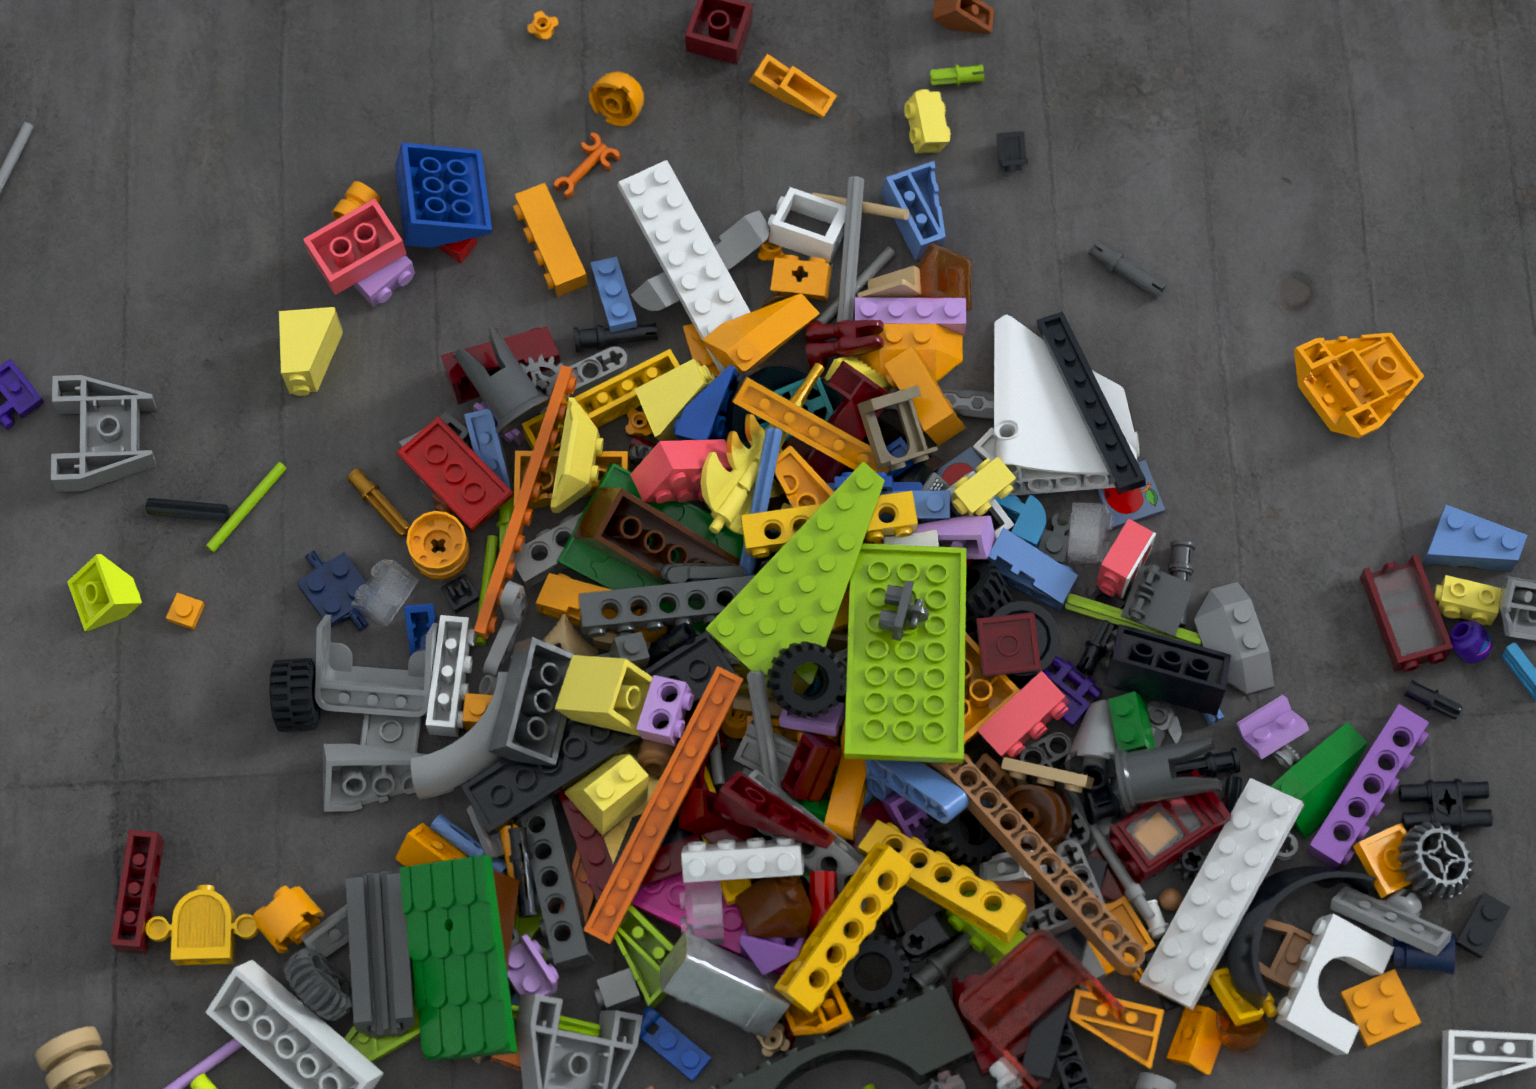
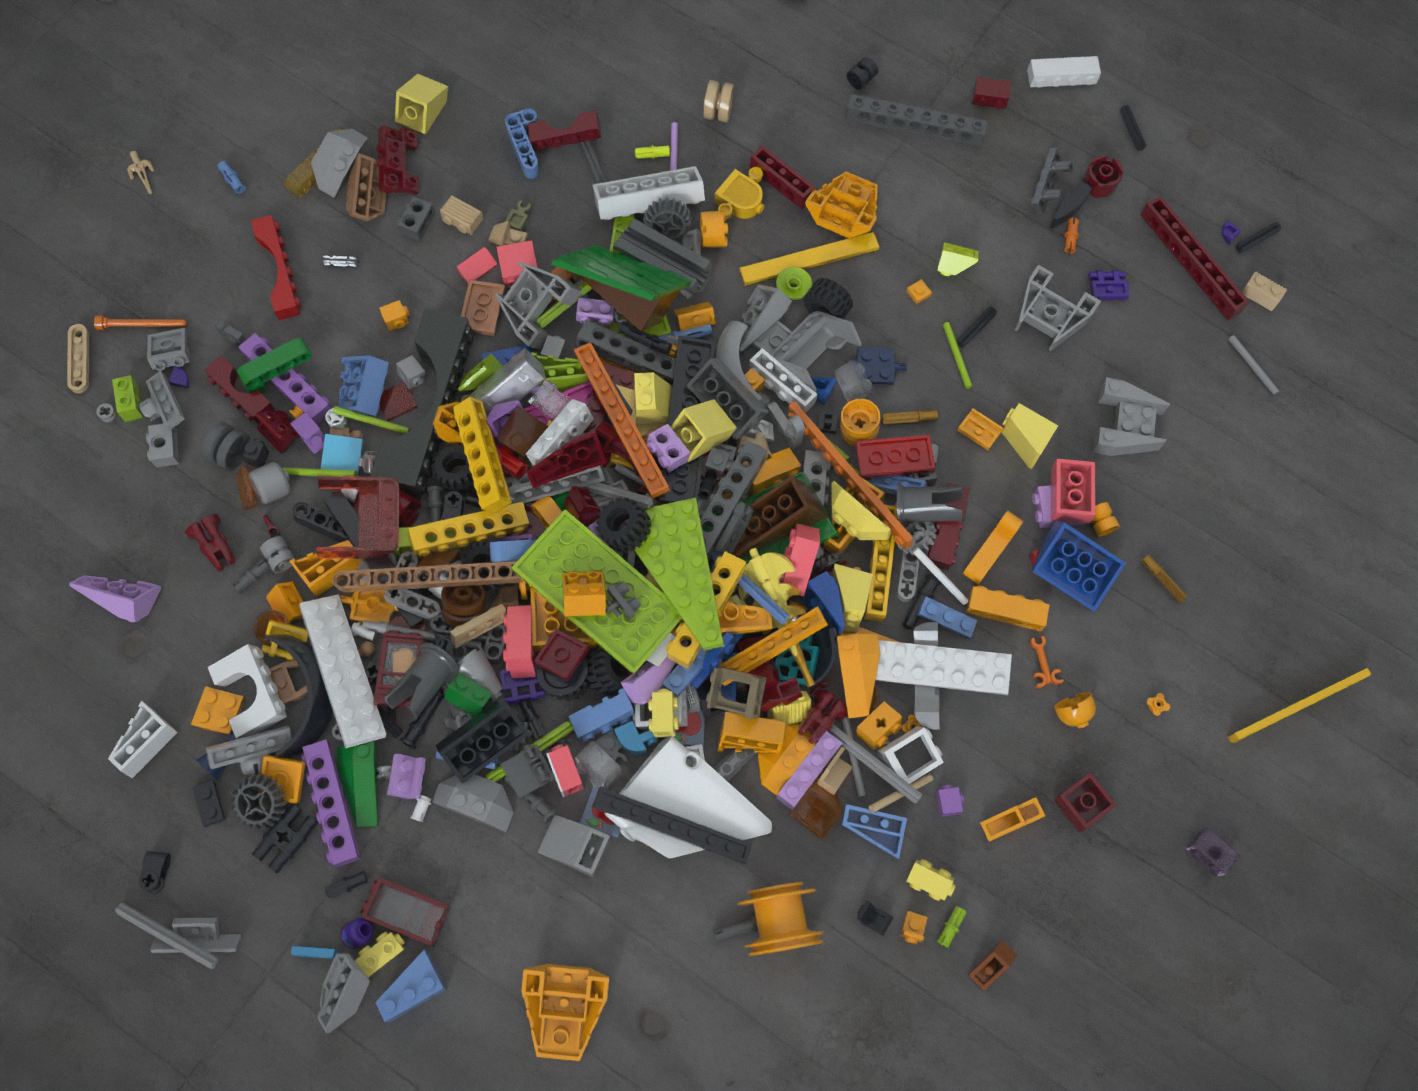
camera: 120 degrees right, 0 degrees up
none -> white pin [411,795,432,822]
none -> lime slope [458,353,503,391]
none -> light grey slope [537,815,611,877]
none -> light orange slope [562,571,606,616]
none -> light orange wheel [737,882,824,956]
none -> yellow tile [739,232,879,286]
none -> lime dish [776,267,812,300]
none -> light orange wedge [805,171,878,238]
none -> light orange bracket [900,911,928,944]
none -> white bar [912,547,969,605]
none -> medium lavender brick [935,785,964,817]
none -> light orange plate [957,408,1004,451]
none -> light orange beam [963,511,1024,585]
none -> light grey wedge [1092,377,1170,456]
none -> pearl gold axle [1140,554,1188,603]

